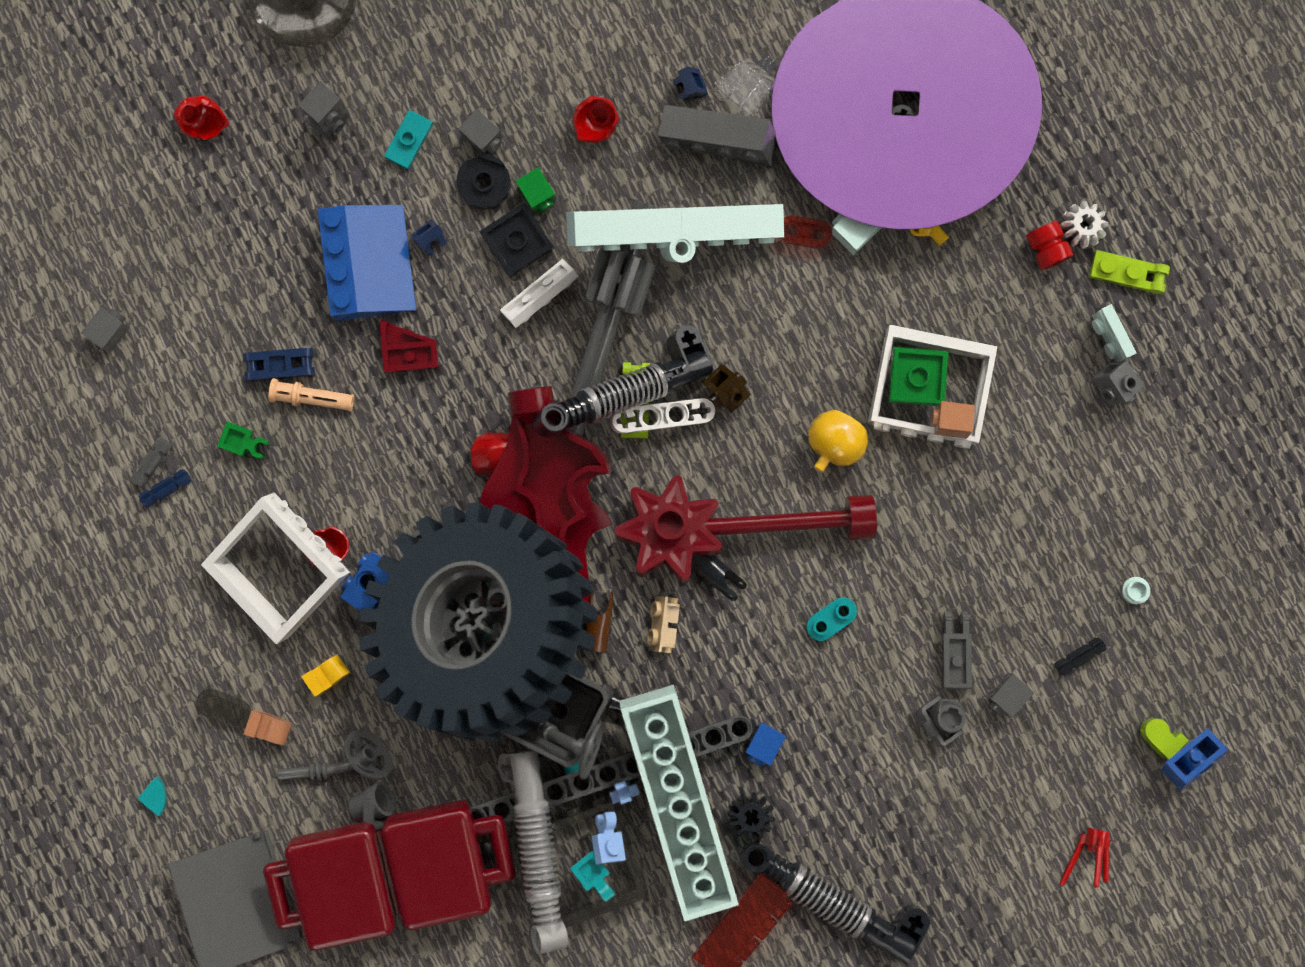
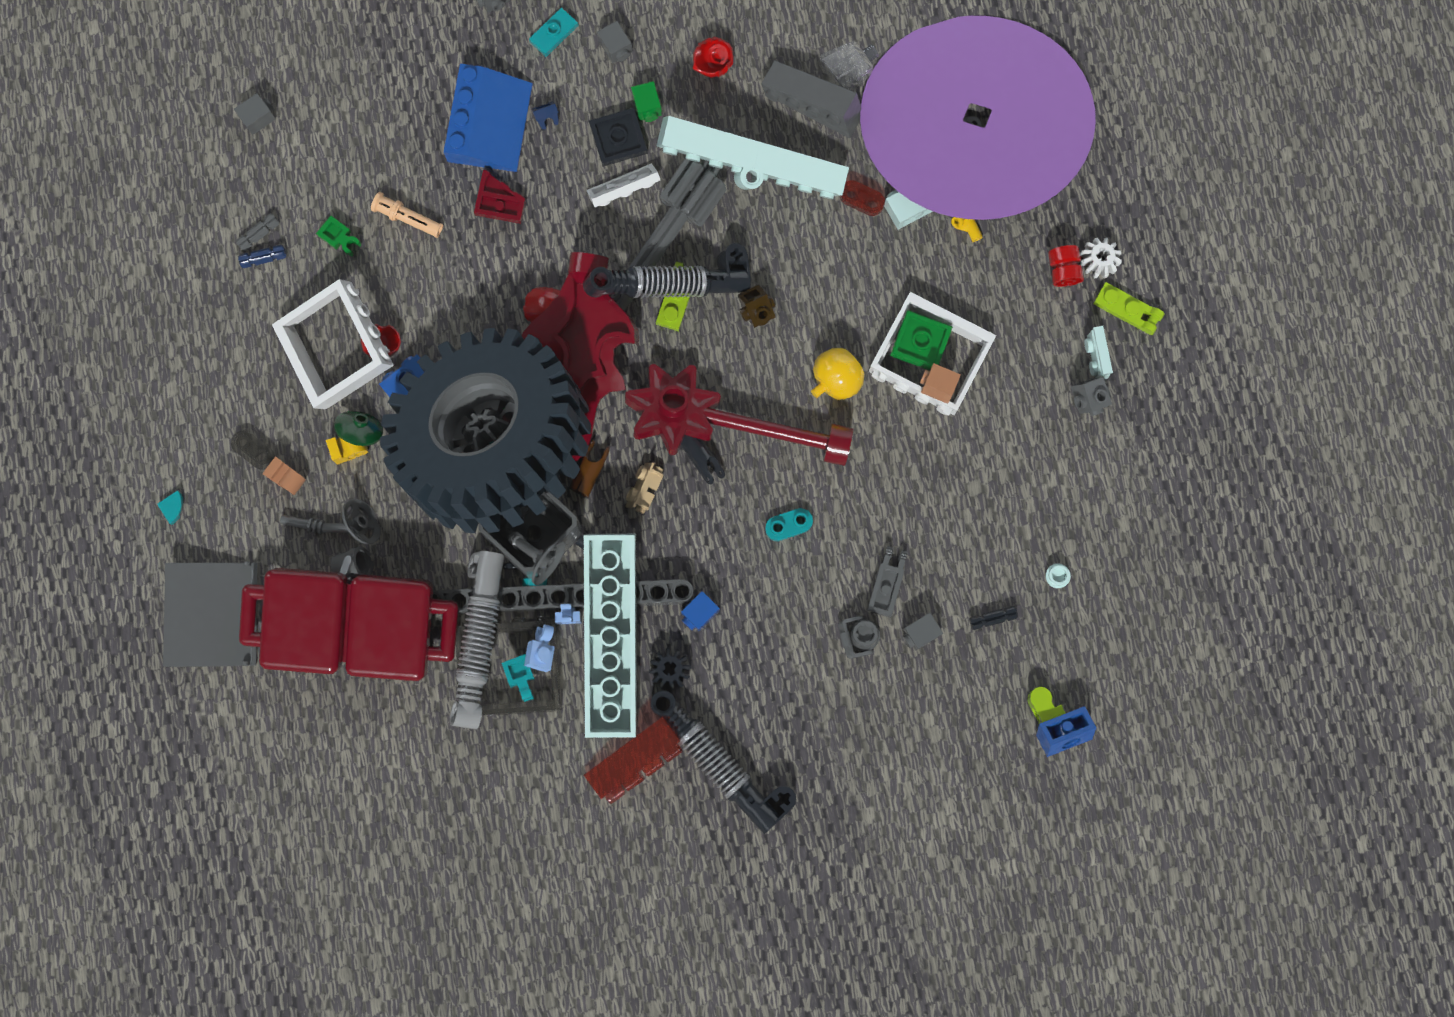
camera: 15 degrees right, 5 degrees down
dark blue plate [243,348,315,382] -> none
black plate [456,154,511,210] -> none
white beam [609,398,715,434] -> none
dark blue tile [673,66,708,100] -> none
red plant [1059,827,1111,888] -> none
none -> dark green dish [334,411,383,446]

